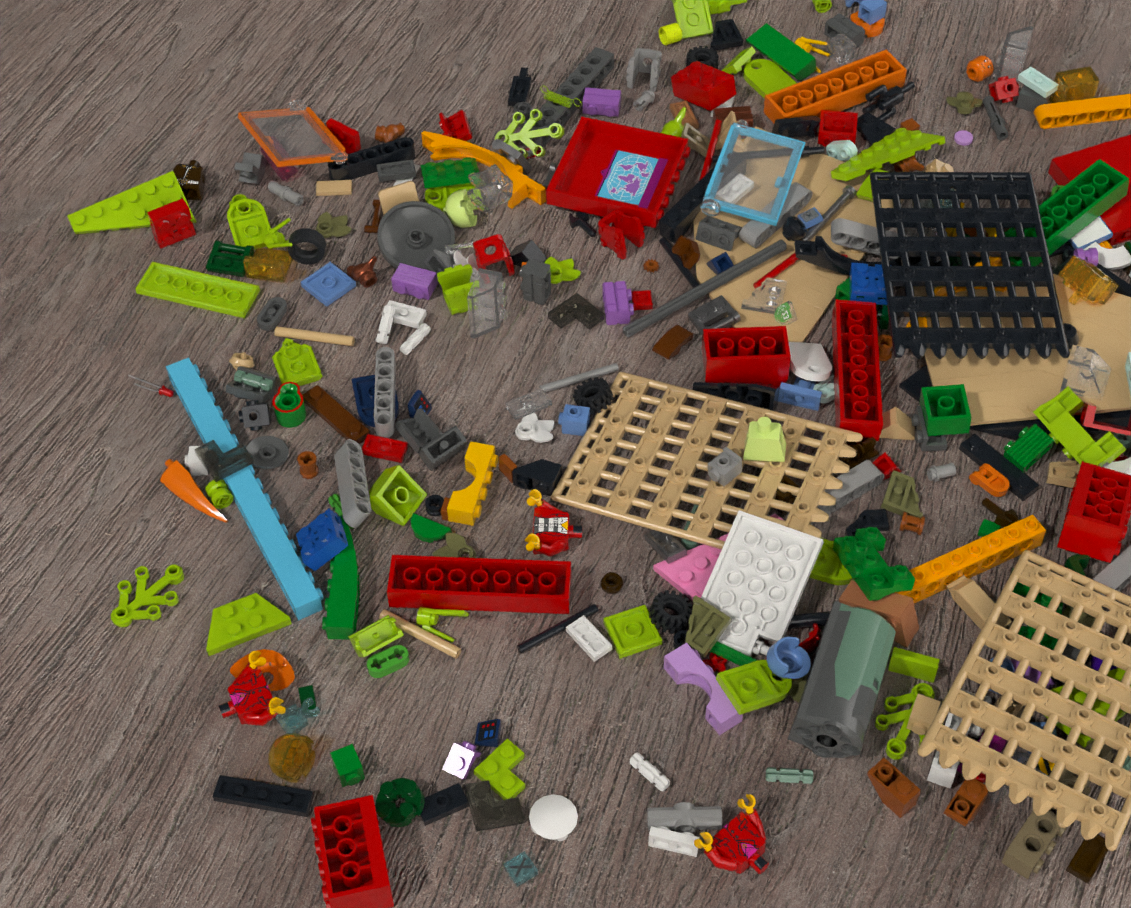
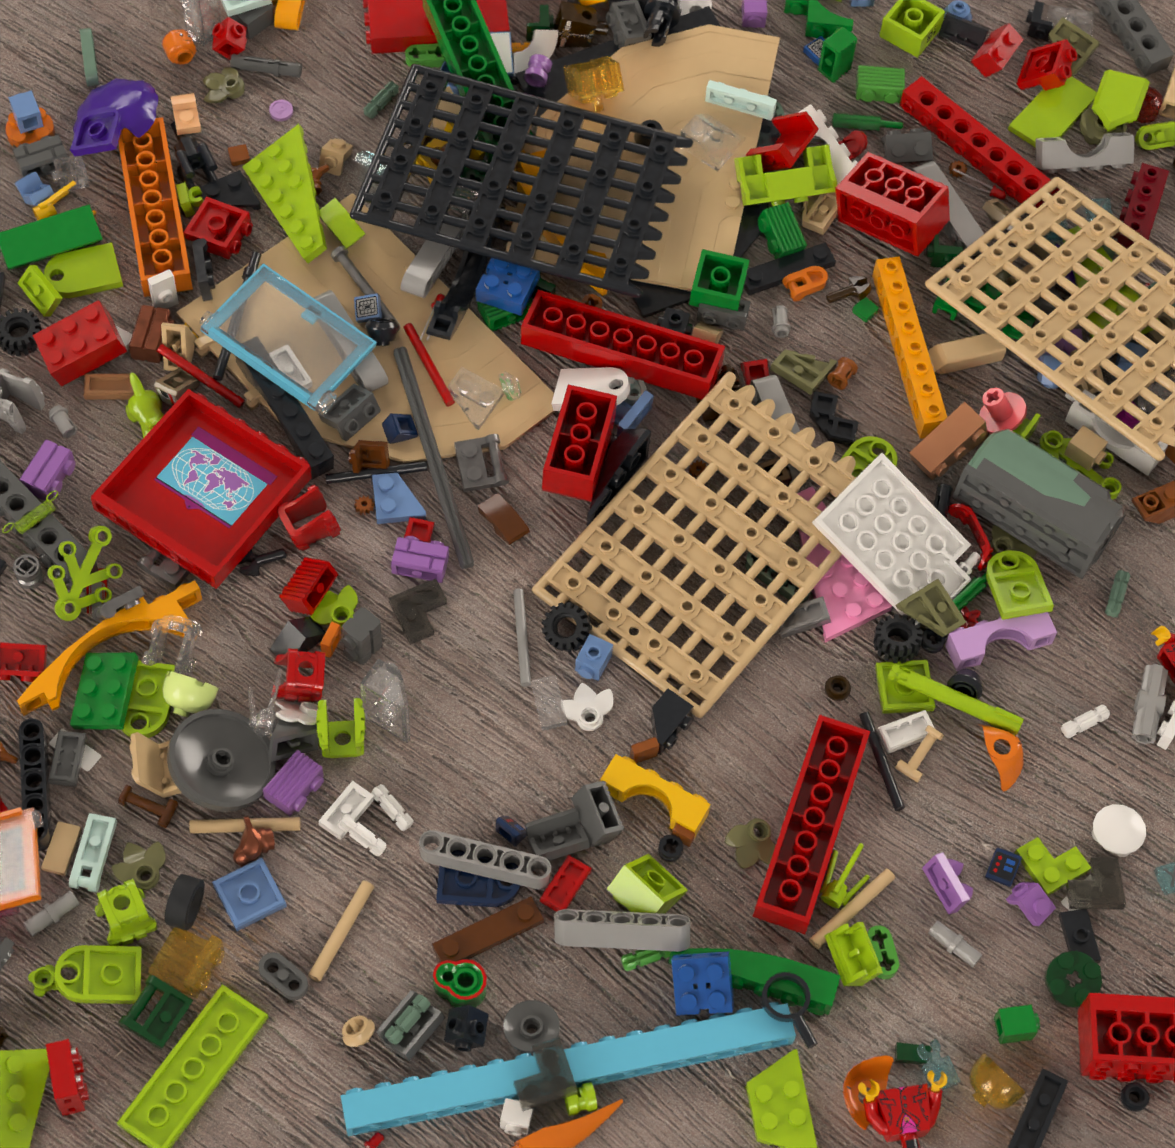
camera: 80 degrees left, 10 degrees up
lime plant [264,218,293,249] -> none
lime tile [272,338,323,386] -> none
dark orange bush [297,451,319,479] -> none
green tile [411,513,452,543] -> none
torso [525,489,582,557] -> none
light grey brick [708,447,742,486] -> none
yellowish green torso [743,417,786,462] -> none
medium blue helmet [766,636,811,679] -> none
light aqua plate [826,140,858,161] -> none
green bracket [832,527,915,601] -> none
none -> medium blue bracket [15,172,54,206]
none -> light aqua plate [69,813,117,893]
none -> dark purple animal [70,78,159,157]
none -> sand green beam [80,28,99,87]
none -> lime piece [95,879,157,946]
none -> white plate [147,269,179,309]
none -> light nougat brick [170,93,201,136]
none -> lime tile [176,182,203,217]
none -> tan piece [189,817,301,833]
none -> red brick [279,557,339,616]
none -> medium blue wing [372,473,426,524]
none -> black brick [657,307,693,335]
none -> black piece [761,972,818,1049]
none -> lime piece [888,664,1024,735]
none -> tan piece [895,725,944,783]
none -> medium lavender tile [922,852,973,915]
none -> light grey pin [928,920,983,968]
none -> black cone [947,669,983,699]
none -> orange piece [978,724,1023,792]
none -> coral piece [979,388,1027,434]
none -> black plate [1120,1083,1149,1112]

